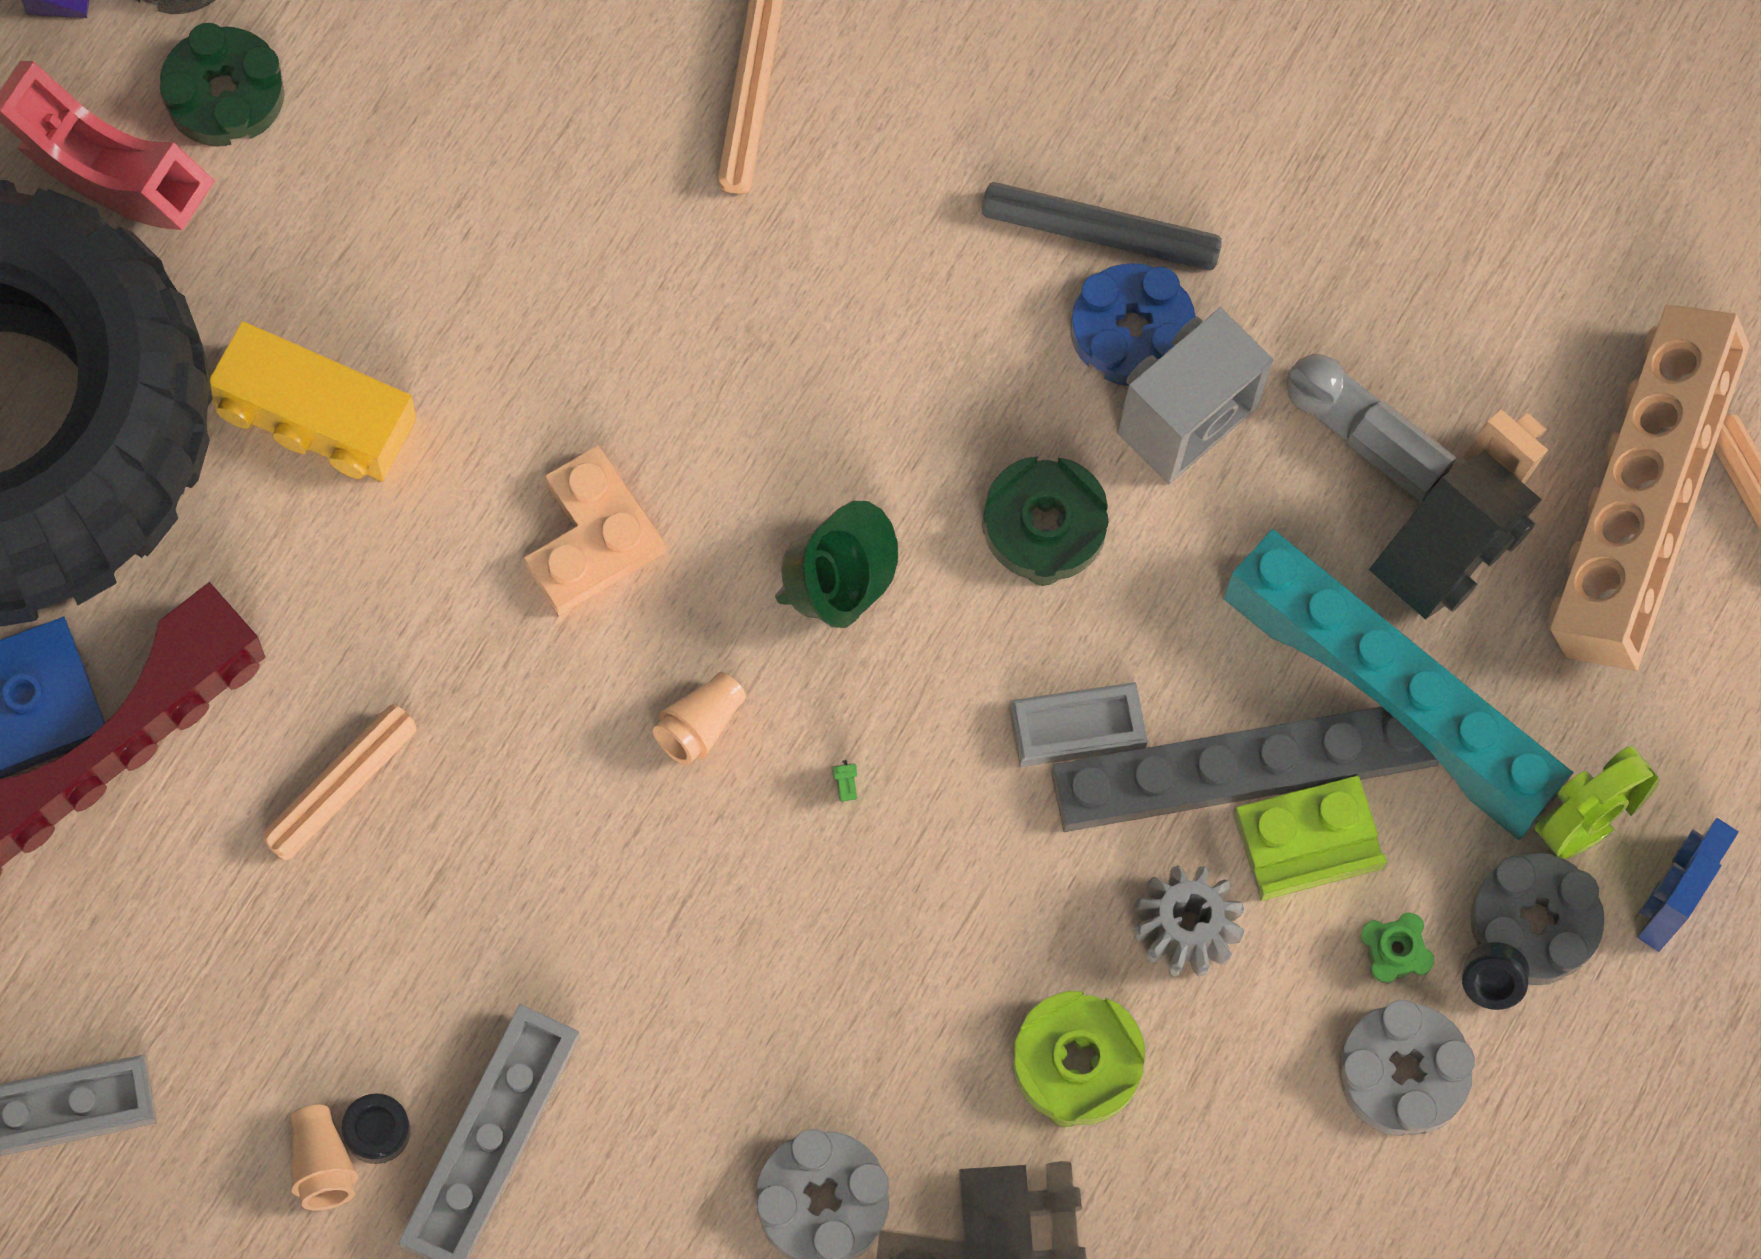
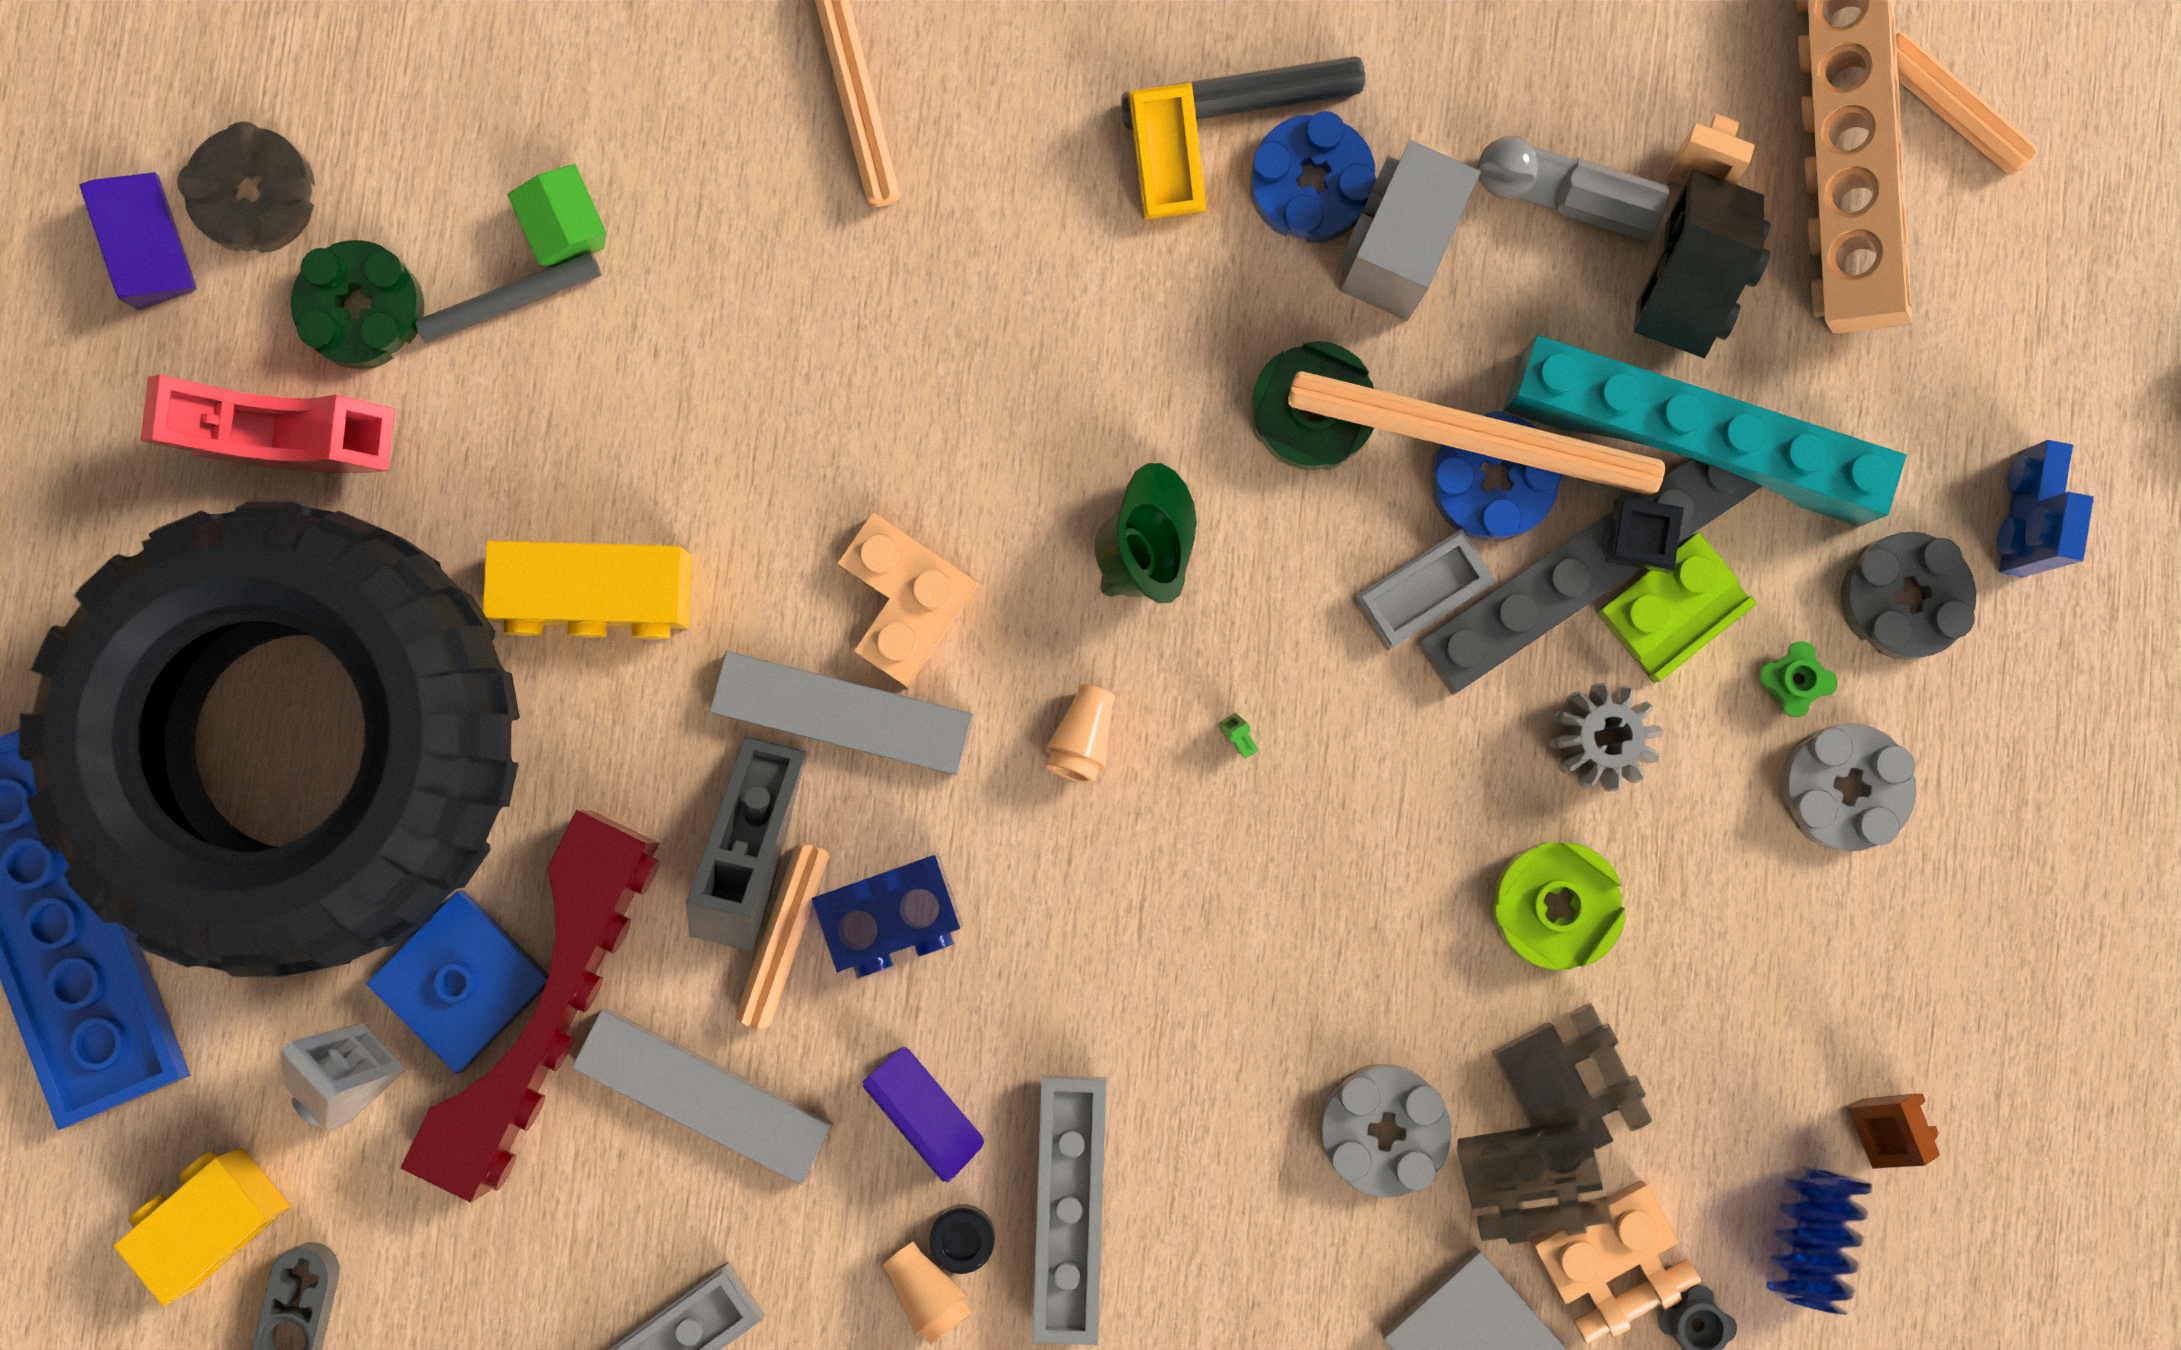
camera: 20 degrees left, 15 degrees up
black tile [1462,942,1530,1010] -> none
lime plate [1534,746,1660,859] -> none
none -> dark grey piece [415,252,602,343]
none -> bright green piece [507,163,607,267]
none -> light grey tile [572,1008,833,1185]
none -> dark grey slope [686,737,806,952]
none -> light grey tile [710,651,973,776]
none -> clear blue brick [811,854,964,978]
none -> dark purple slope [862,1047,984,1183]
none -> yellow tile [1128,82,1207,219]
none -> light nougat axle [1288,371,1665,495]
none -> blue plate [1431,411,1562,540]
none -> black tile [1605,496,1684,573]

